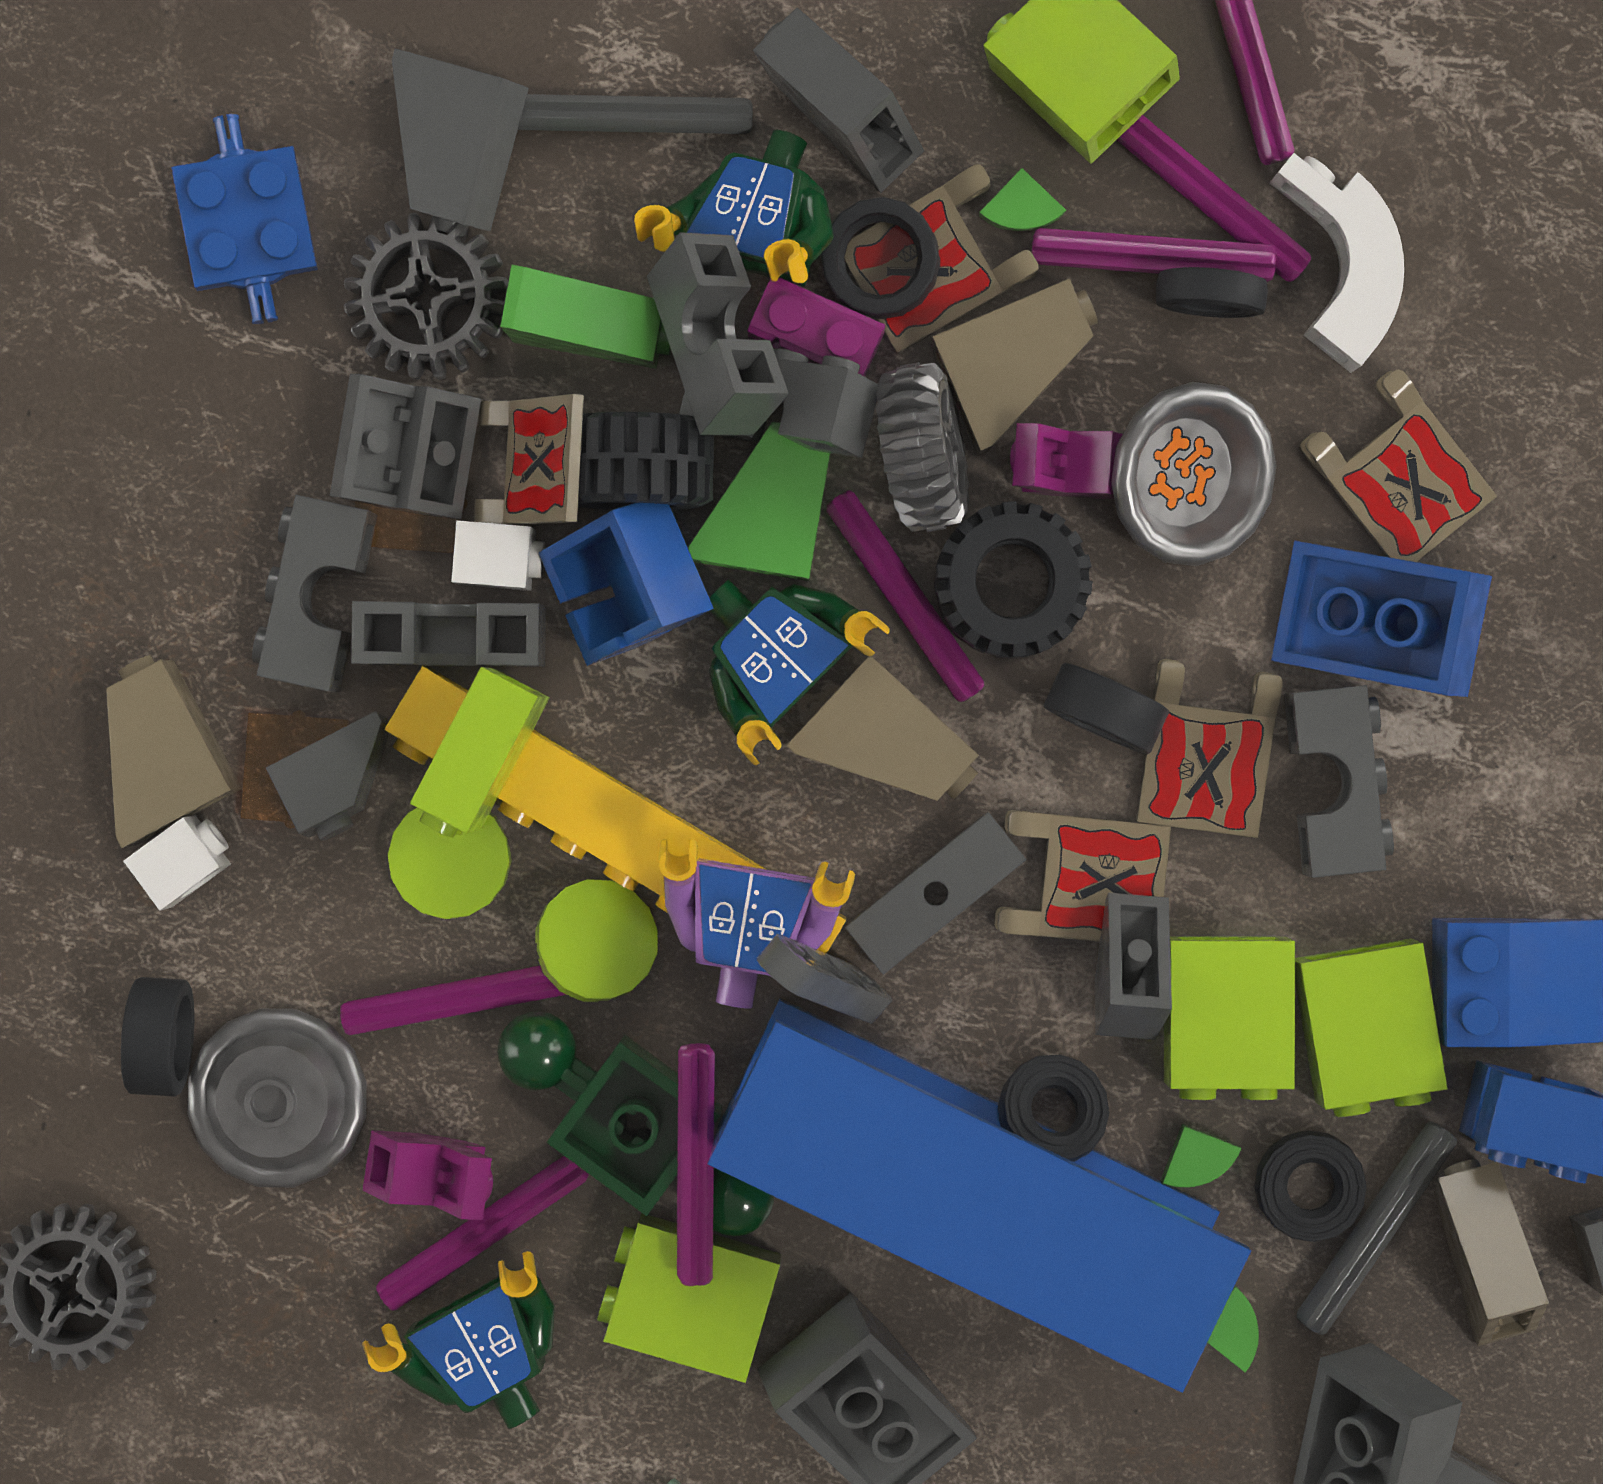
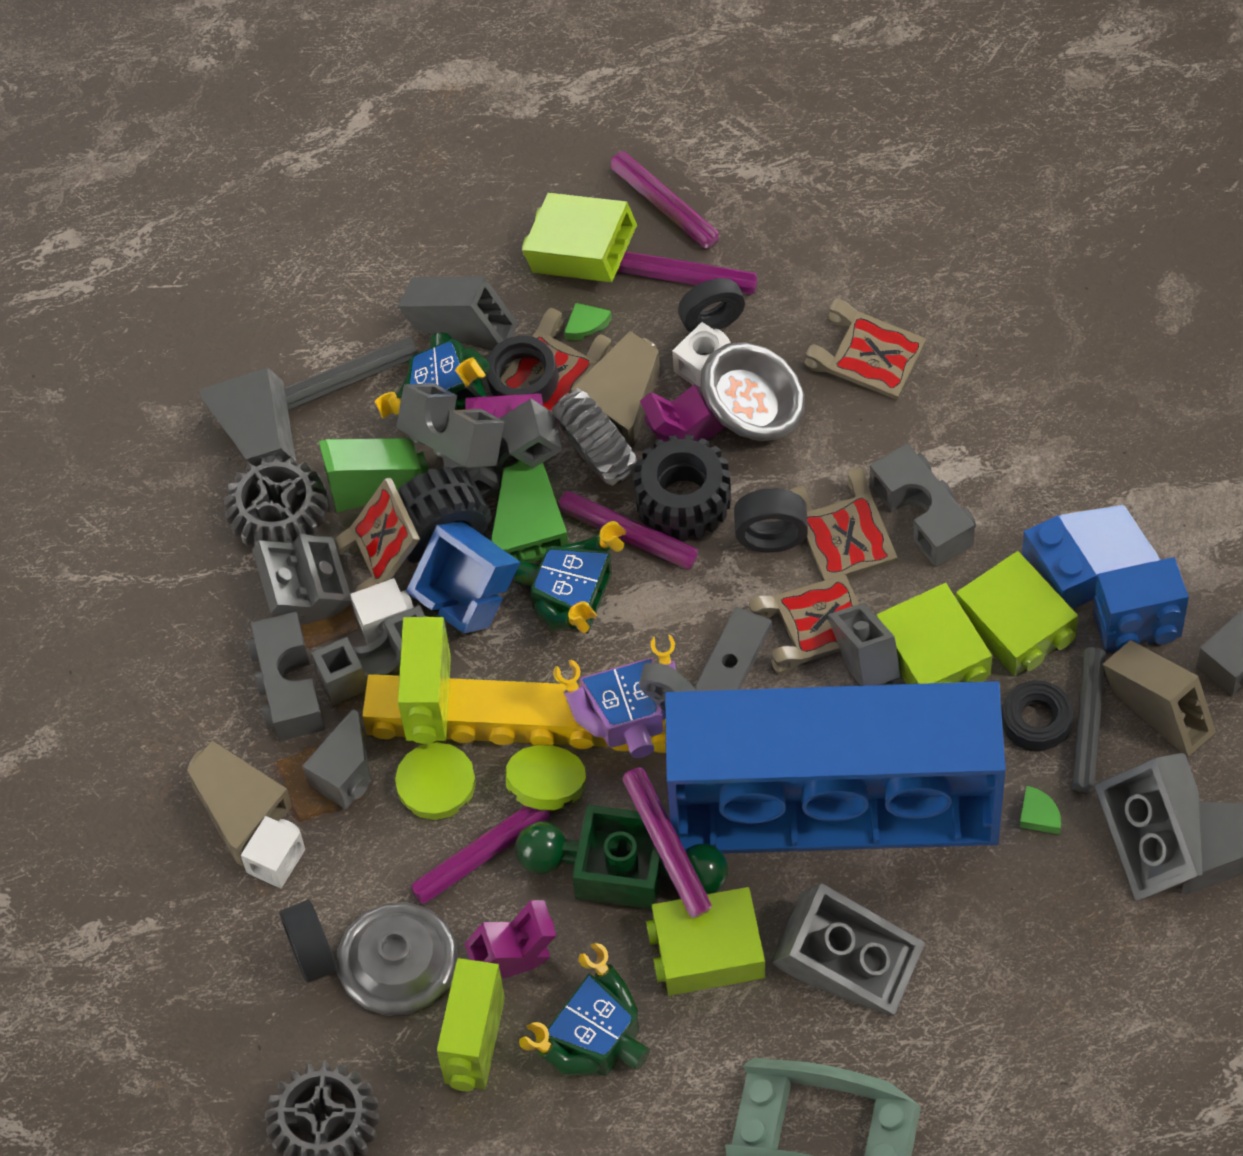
camera: 20 degrees left, 30 degrees down
blue plate [171,114,318,324] -> none
magenta axle [376,1156,589,1311] -> none
dark tan slope [786,656,979,801] -> none
magenta axle [1032,228,1276,282] -> none
white arch [1270,153,1404,373] -> none
blue slope [1271,541,1492,697] -> none
none -> lime brick [437,958,505,1092]
none -> white brick [672,322,731,387]

